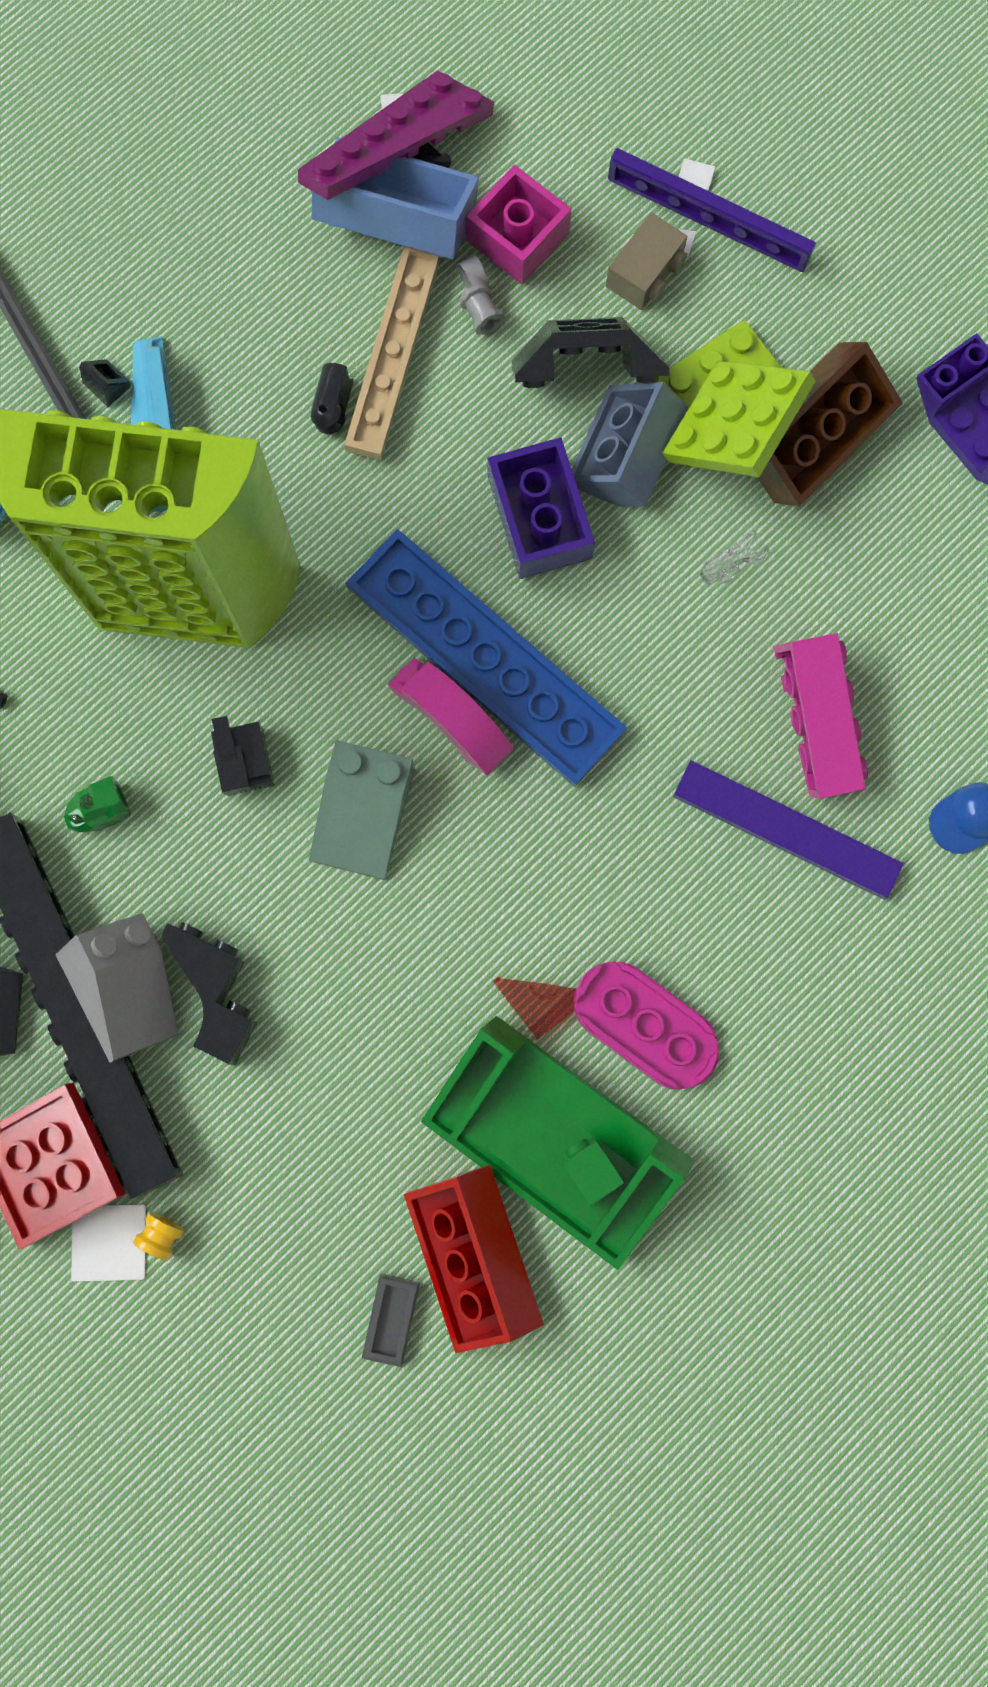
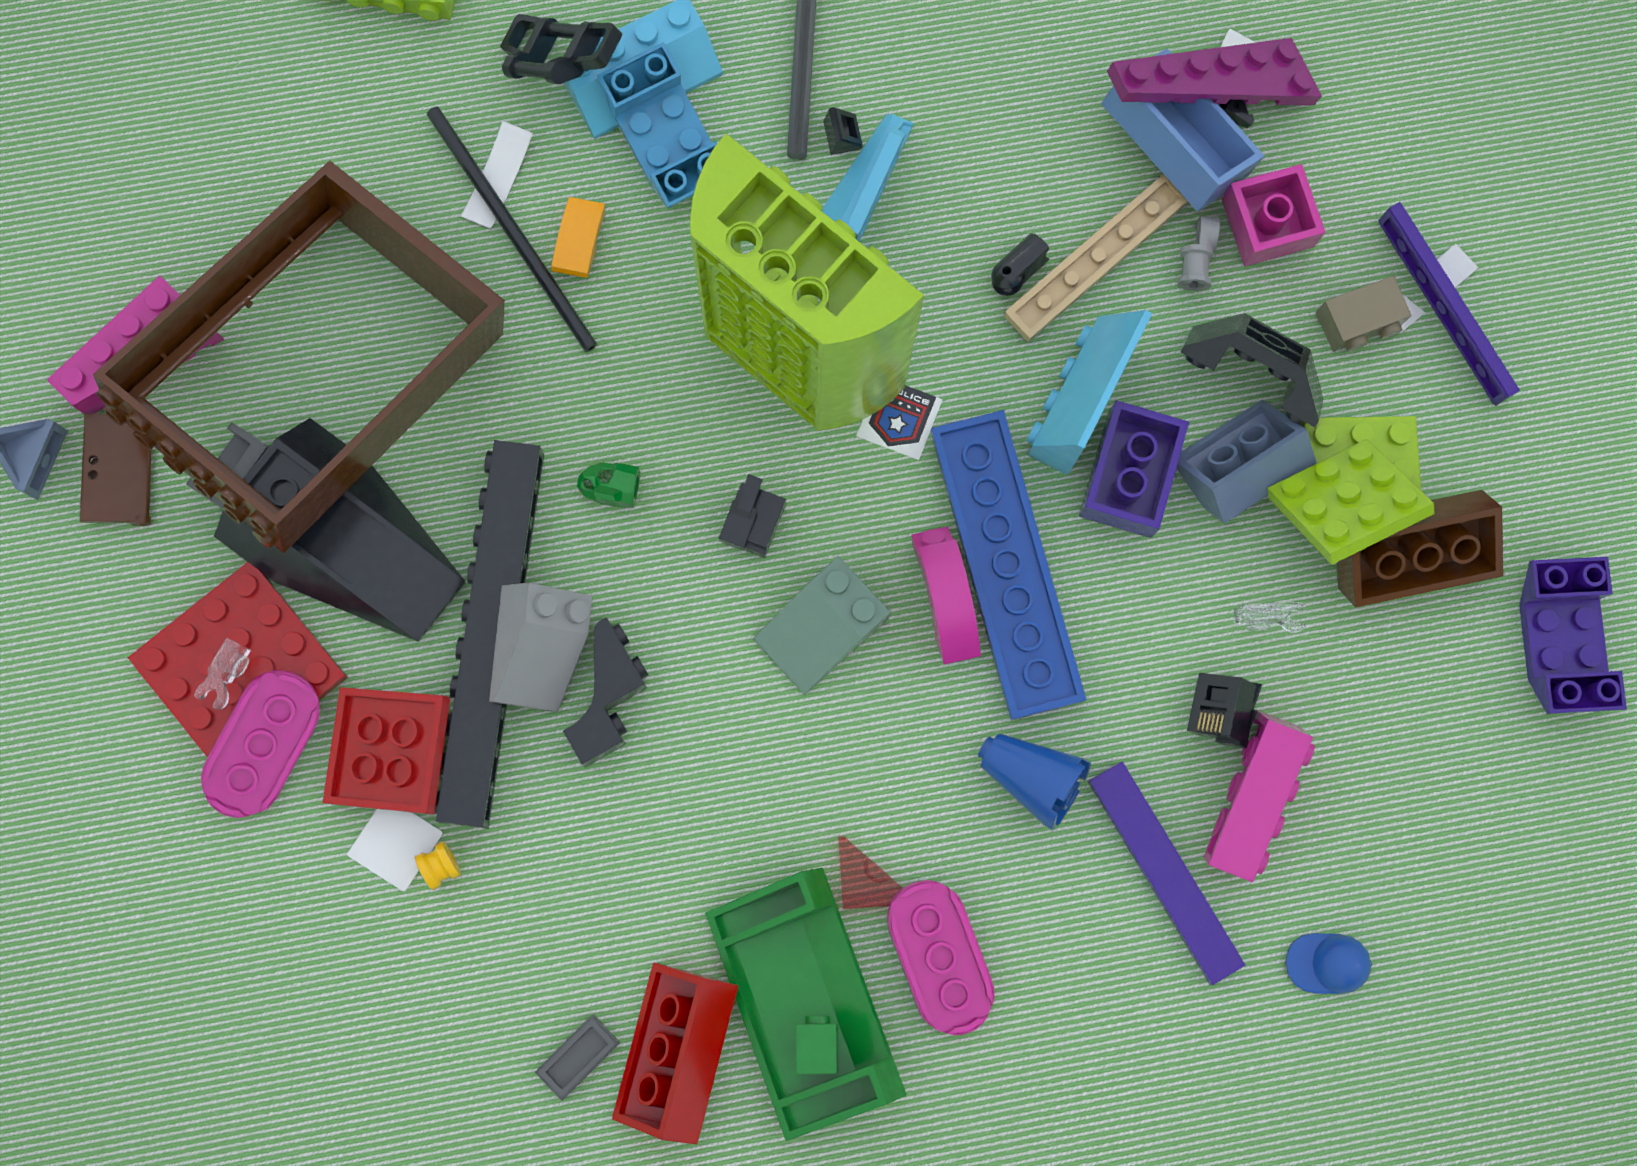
camera: 30 degrees right, 0 degrees up
none -> sticker [856,385,943,460]
none -> blue cone [978,733,1091,831]
none -> medium azure slope [1026,310,1153,475]
none -> black piece [1187,673,1262,748]

